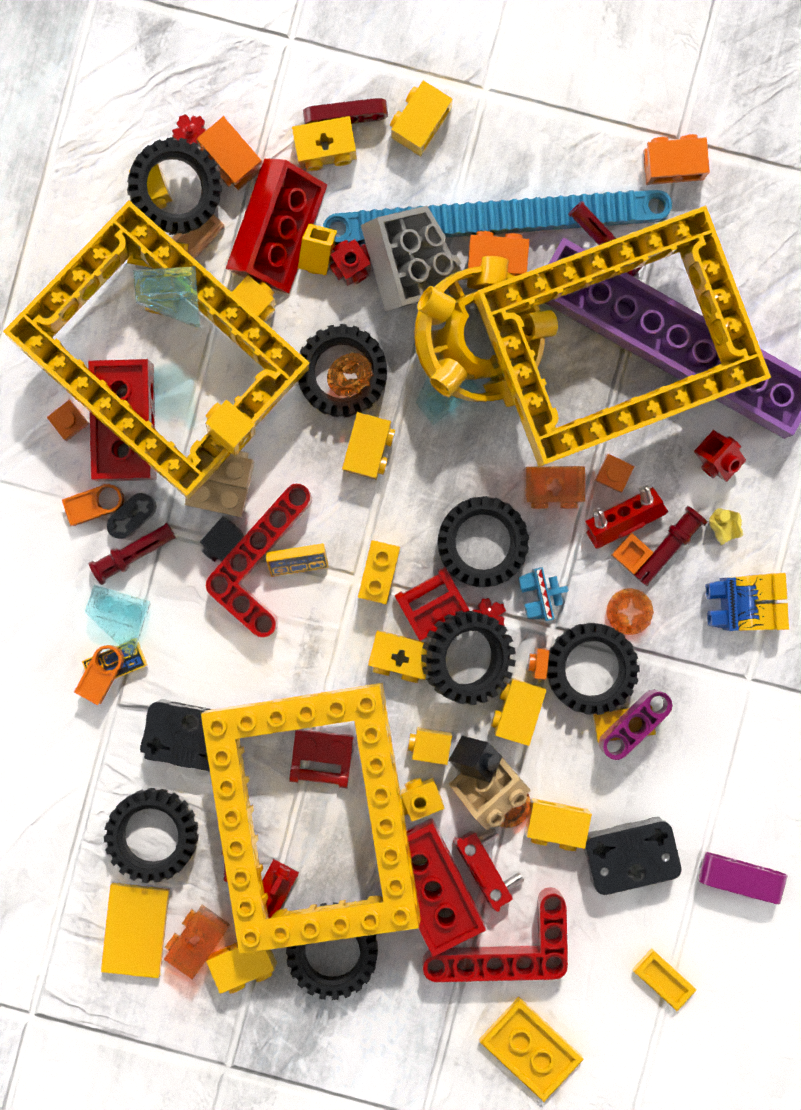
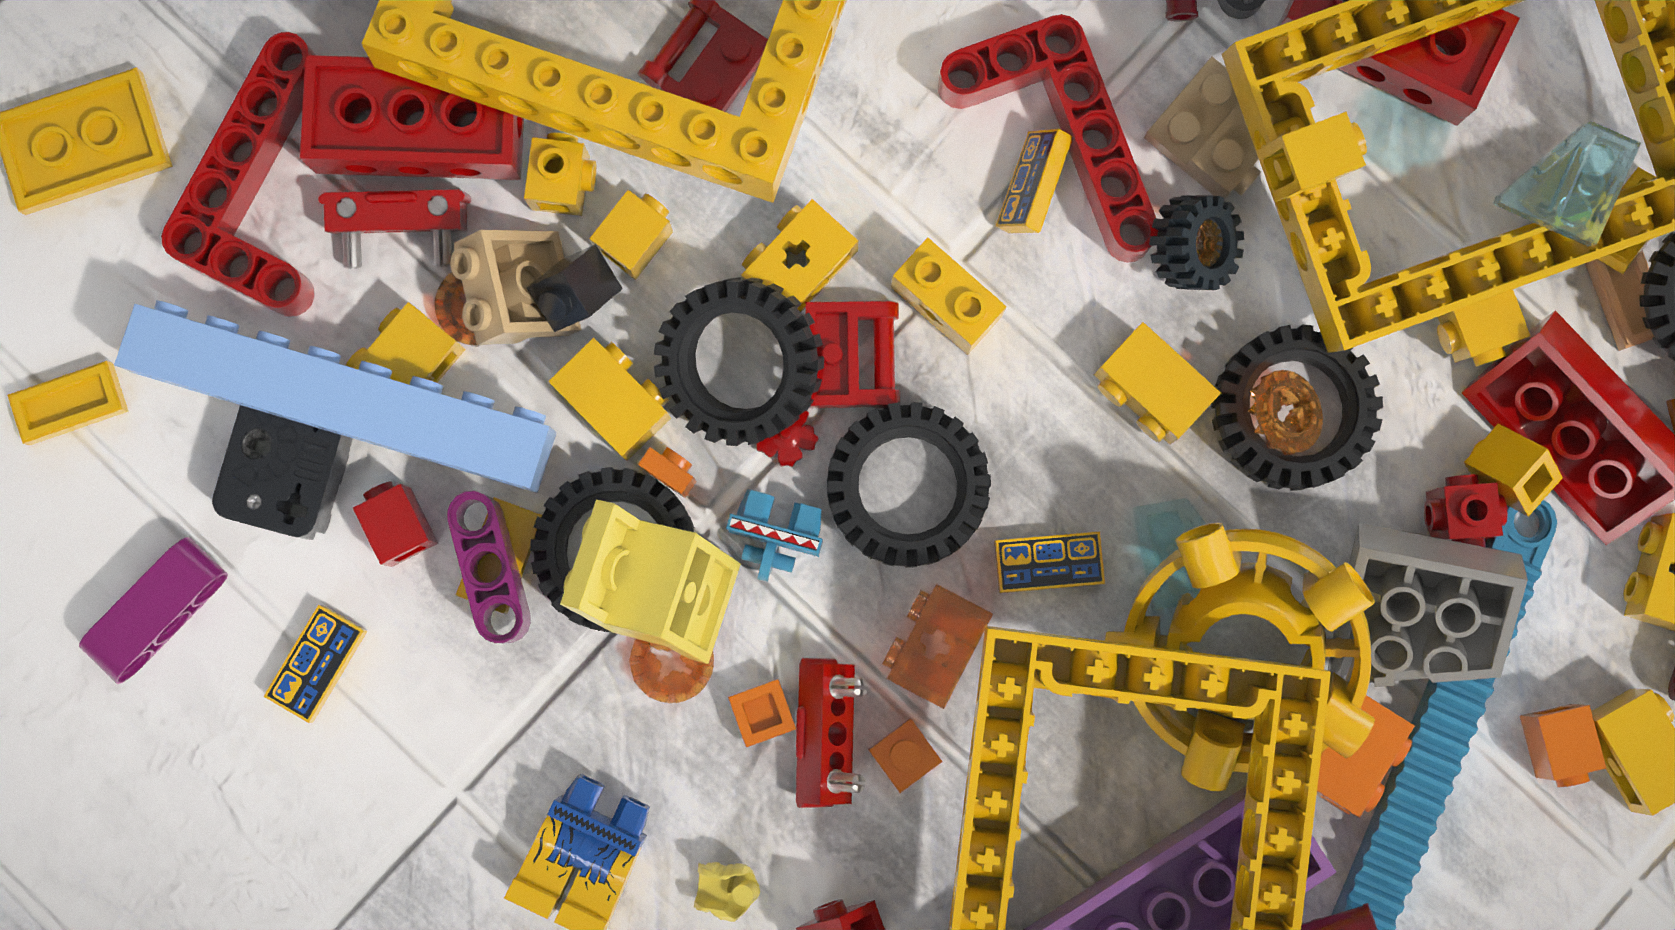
camera: 115 degrees right, 5 degrees down
black brick [199,516,246,562] -> none
dark red pin [633,506,708,587] -> none
none -> light blue brick [114,300,557,493]
none -> tile [263,604,368,723]
none -> red brick [353,481,439,567]
none -> light yellow bracket [560,499,741,664]
none -> tile [994,531,1105,593]
none -> black bush [1149,195,1244,291]
none -> orange brick [1520,704,1606,787]

